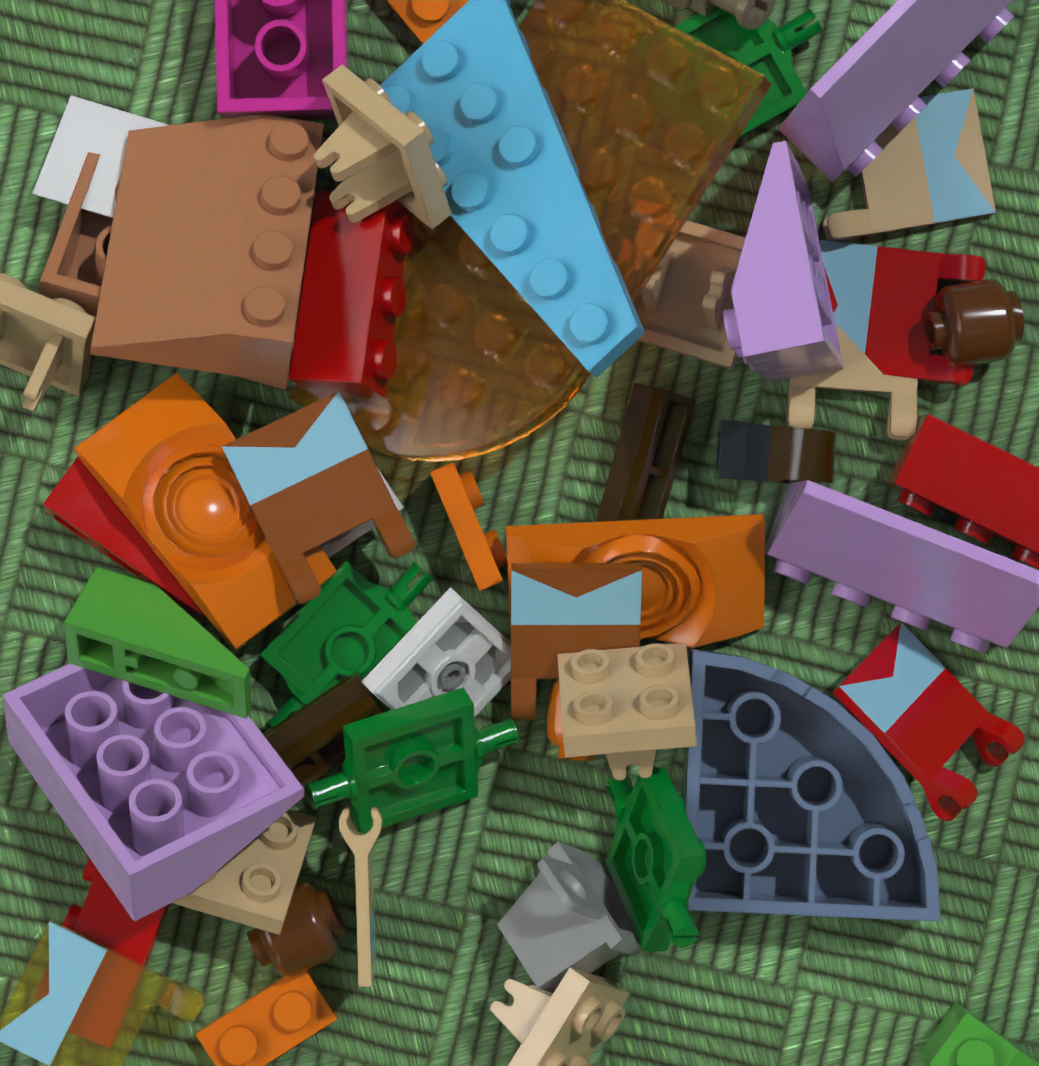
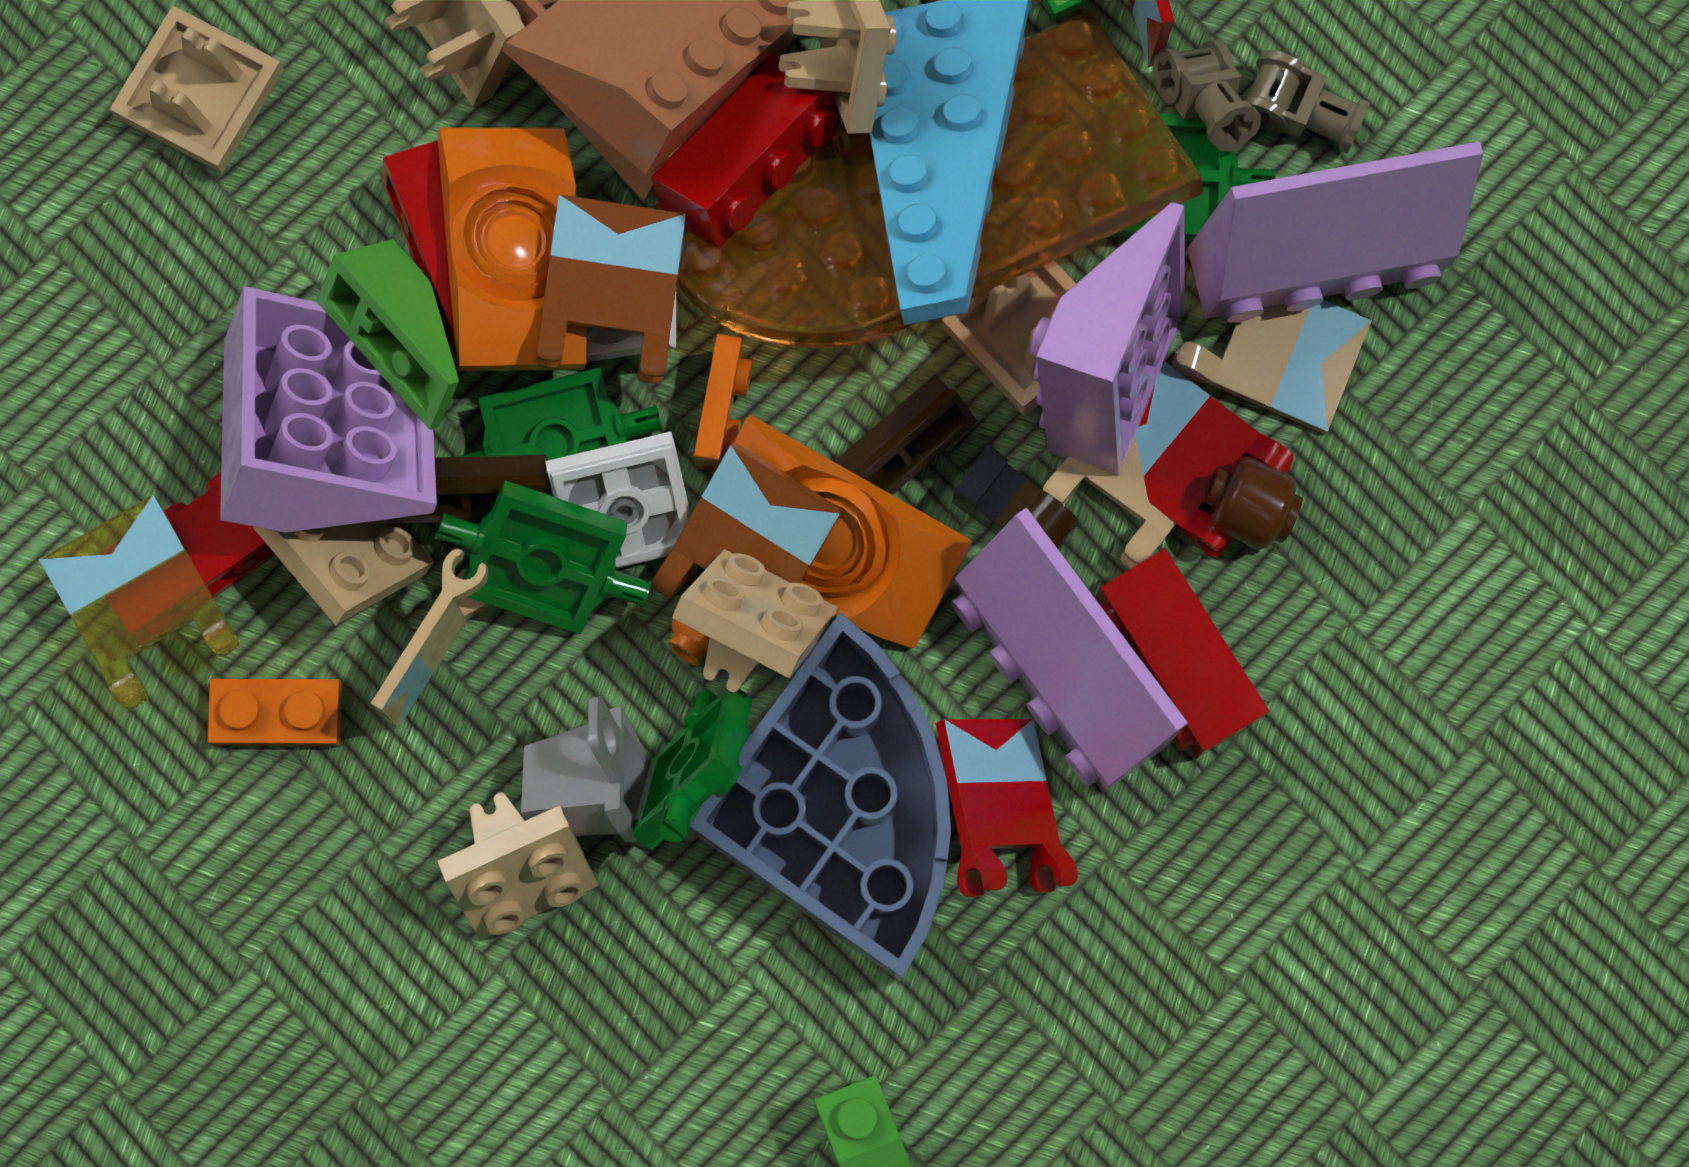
camera: 30 degrees right, 10 degrees down
reddish brown head [247,882,347,977] -> none

